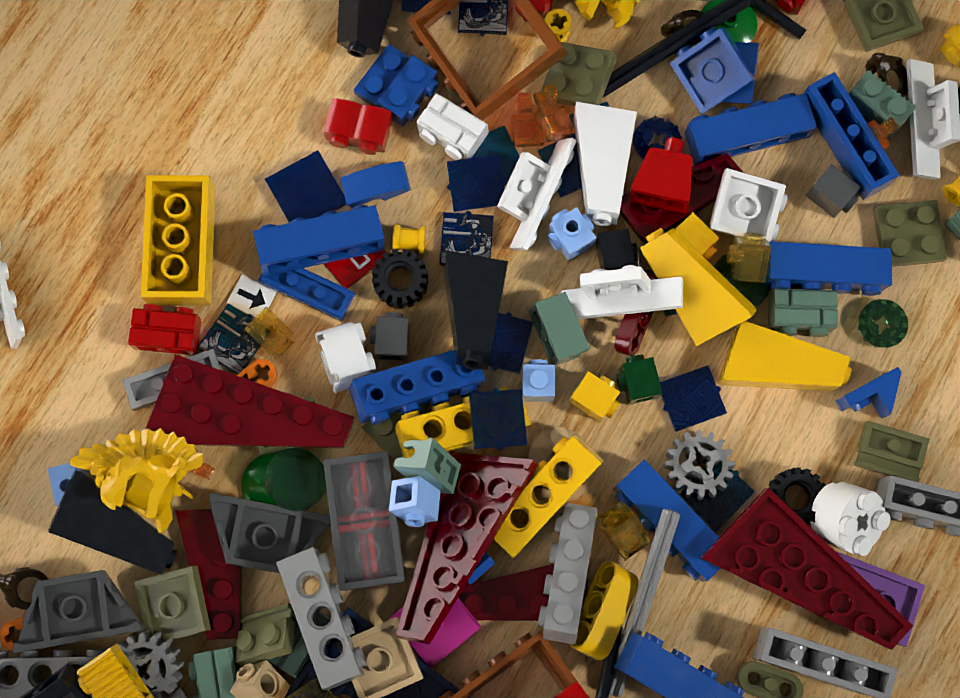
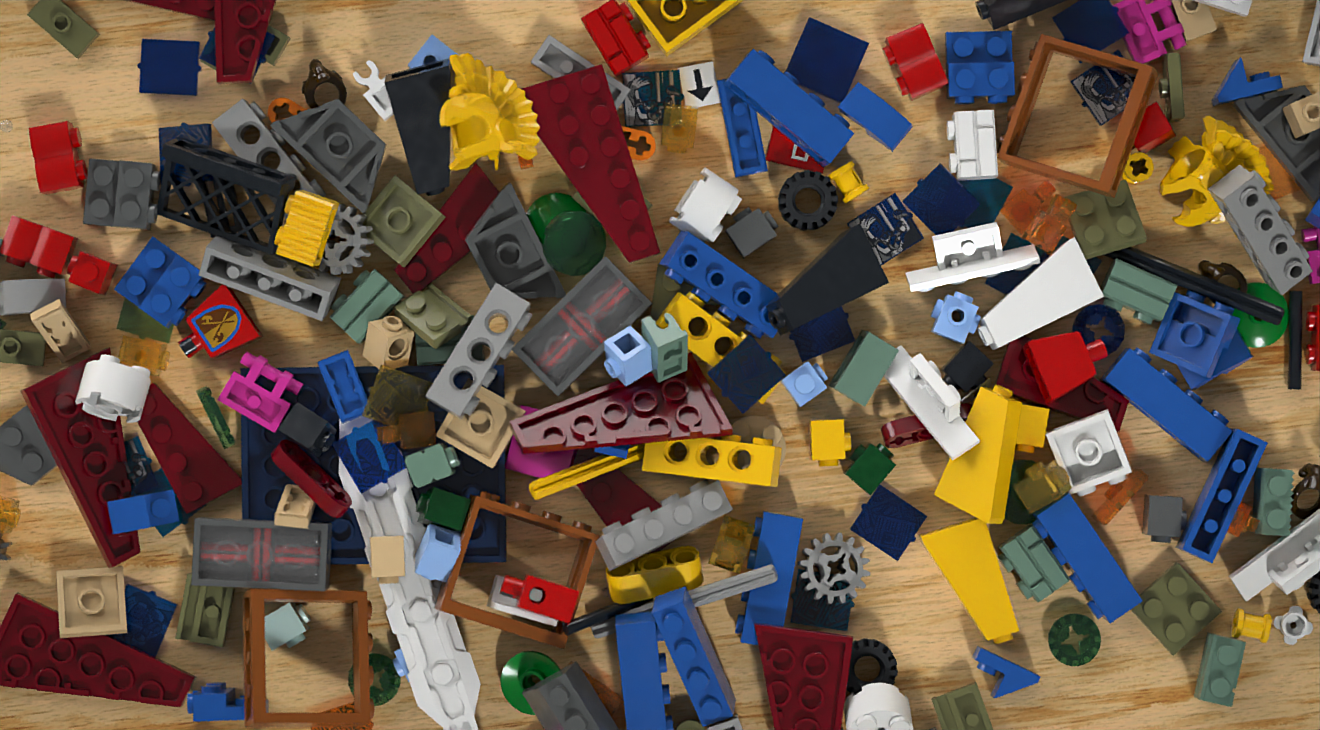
camera: 60 degrees right, 10 degrees up
none -> white plate [353,60,393,121]
none -> yellow axle [529,443,645,500]
none -> blue brick [652,586,736,727]
none -> clear orange plate [1091,468,1149,525]
none -> sand green brick [1100,259,1177,325]

